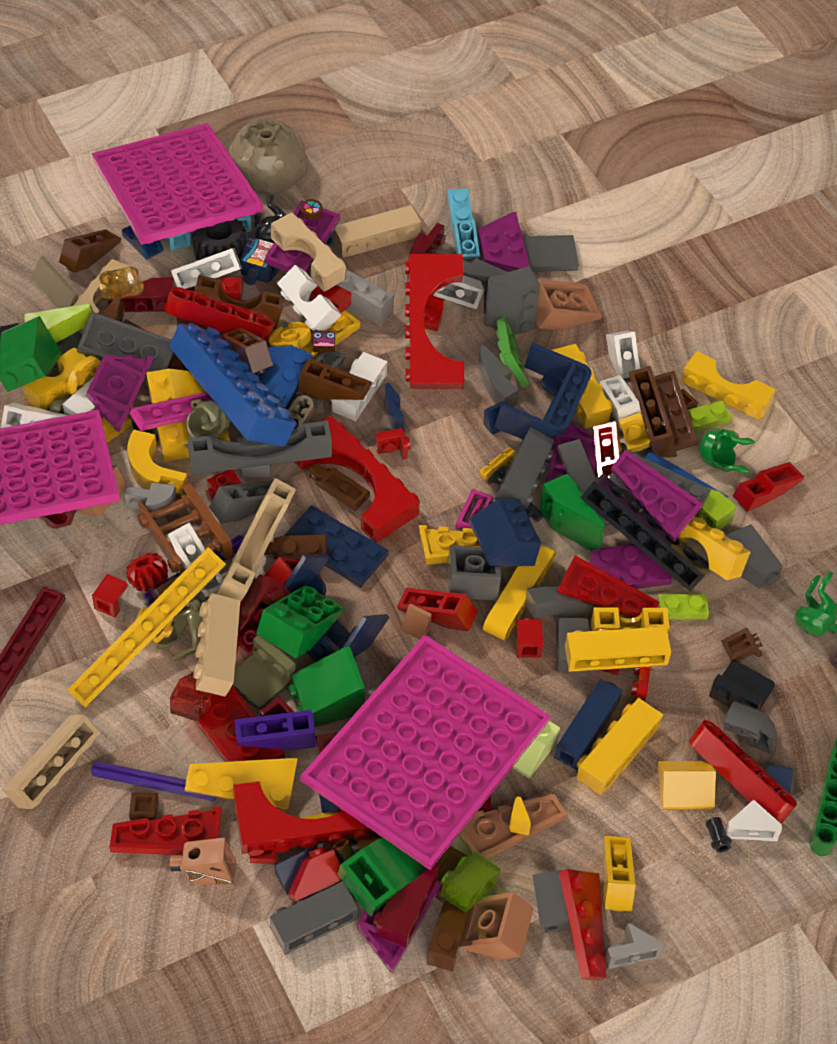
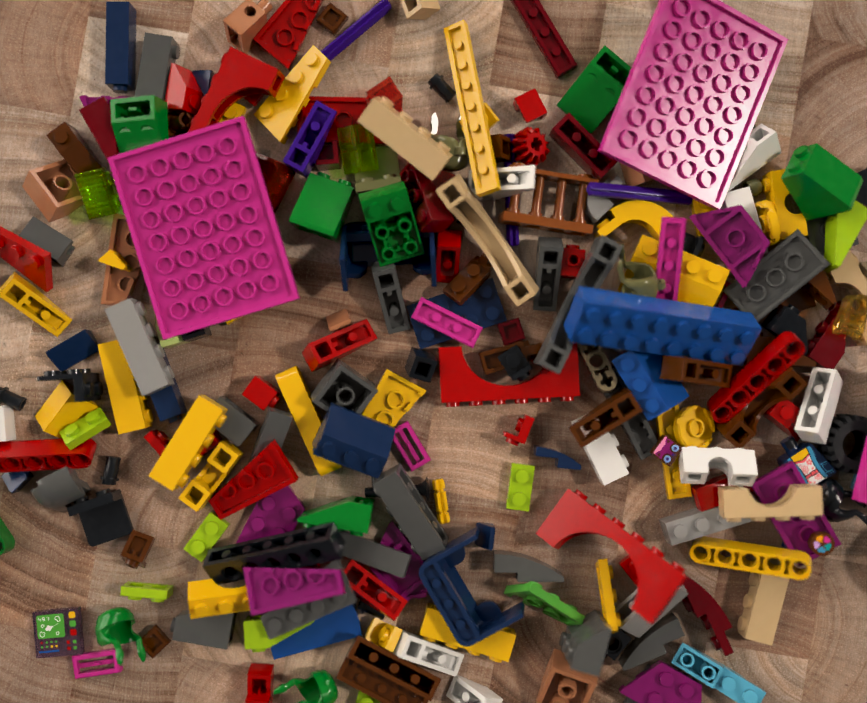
camera: 135 degrees right, 35 degrees up
none -> black bracket [37,369,103,402]
none -> dark blue slope [45,329,99,371]
none -> lime plate [59,407,112,450]
none -> black pin [100,456,121,485]
none -> light grey brick [104,298,175,396]
none -> dark blue brick [105,1,136,94]
none -> lime plate [120,581,174,602]
none -> reddish brown tile [142,625,171,659]
none -> clear neon green panel [337,124,379,174]
none -> dark grey slope [371,261,411,334]
none -> black brick [405,347,438,383]
none -> dark pink tile [411,297,483,348]
none -> black pin [428,73,456,103]
none -> dark red tile [497,317,526,346]
none -> black bracket [497,344,533,382]
none -> lime plate [506,462,535,512]
none -> dark red brick [549,112,618,181]
none -> green slope [556,46,631,134]
none -> dark purple axle [586,182,693,205]
none -> yellow plate [595,559,621,634]
none -> yellow beam [689,536,812,580]
none -> black slope [761,304,808,356]

